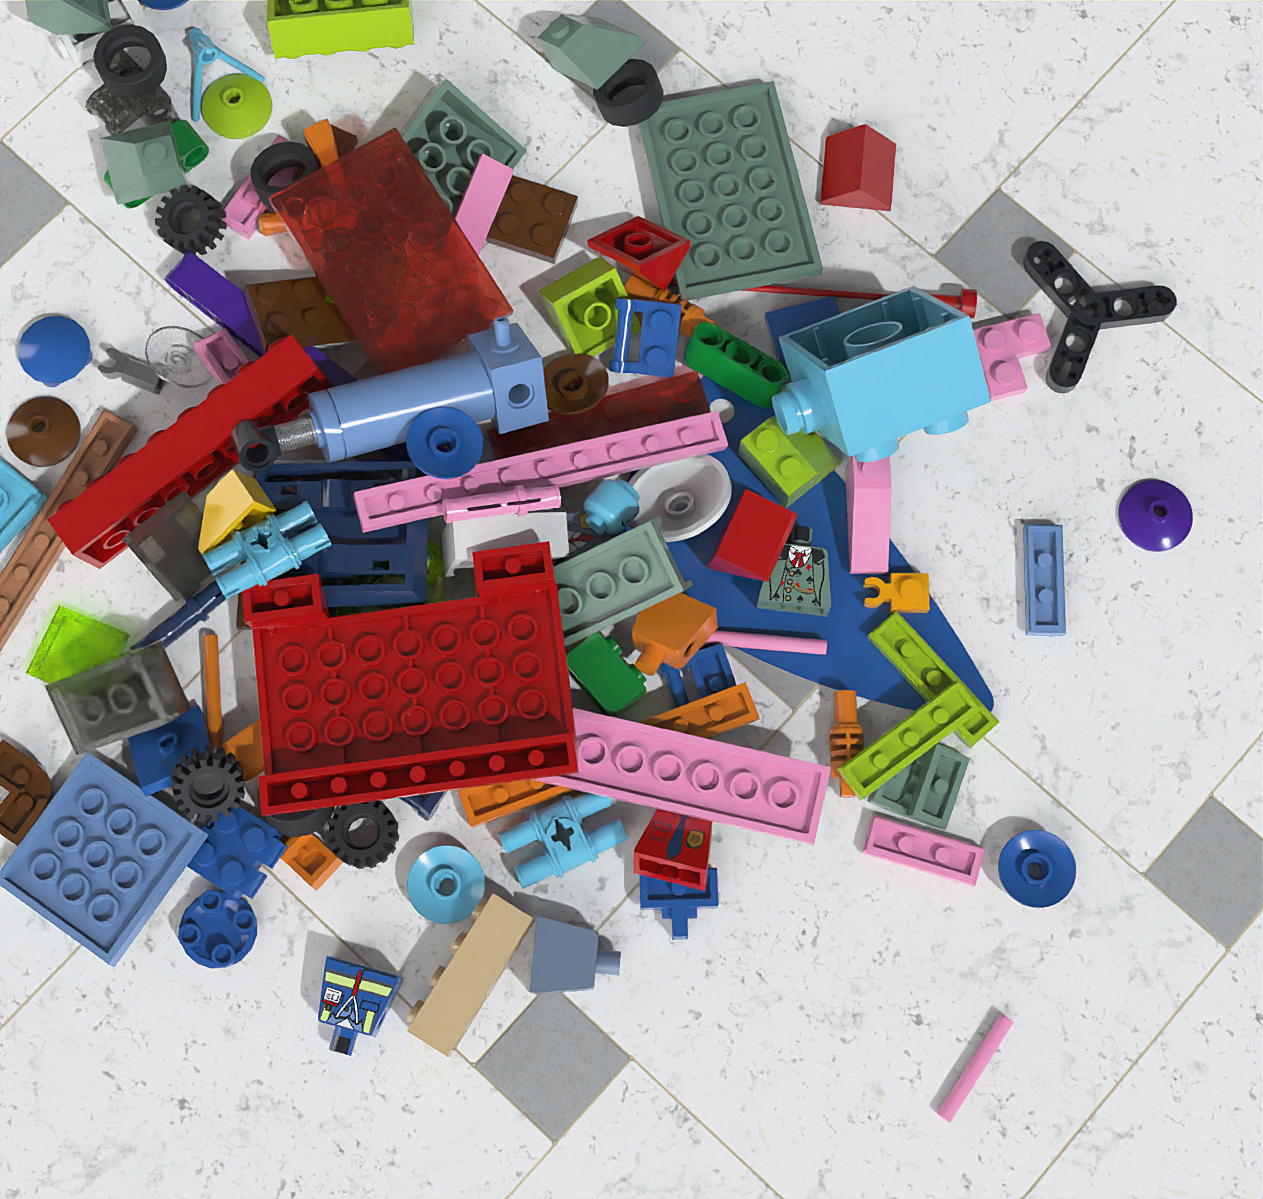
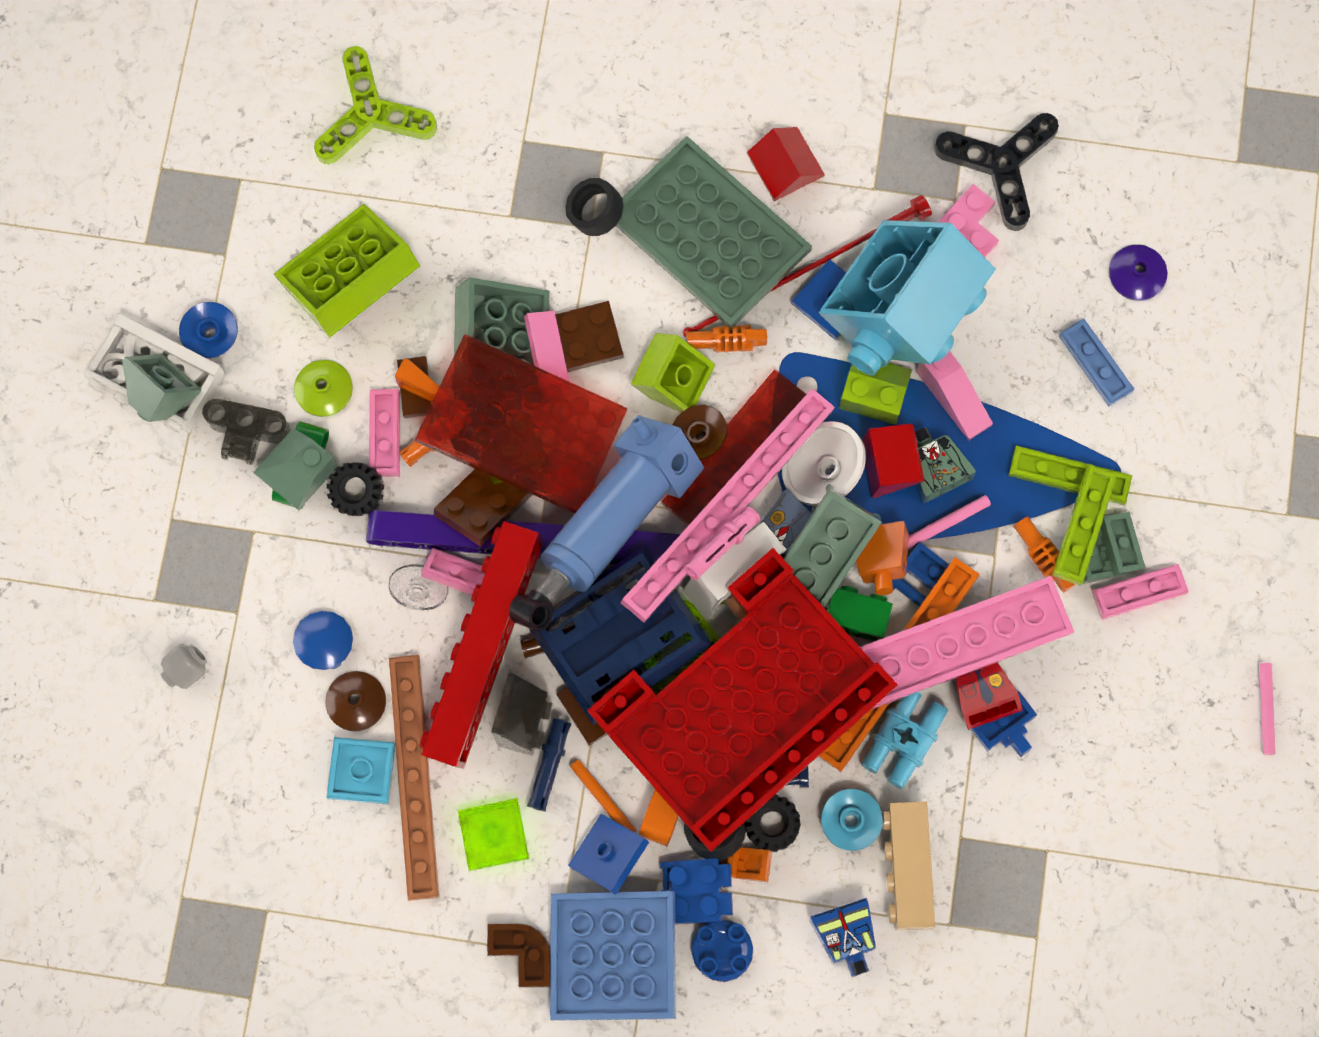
camera: 30 degrees left, 0 degrees up
clear smoke slope [45,639,191,755] -> none
black tyre [93,24,167,99] -> none
flat silver bar [98,348,167,395] -> none
black tyre [171,745,245,822] -> none
medium azure plant [188,28,265,122] -> none
yellow slope [198,469,277,554] -> none
medium azure pin [202,500,332,600] -> none
black tyre [250,141,323,212] -> none
blue dish [406,407,483,479] -> none
sand blue torso [529,916,621,995] -> none
sand green slope [537,14,645,90] -> none
medium azure head [584,479,640,535] -> none
red slope [587,216,691,292] -> none
blue plate [609,297,682,378] -> none
green beam [683,322,789,408] -> none
light orange plate [863,573,930,613] -> none
blue dish [998,830,1076,908] -> none

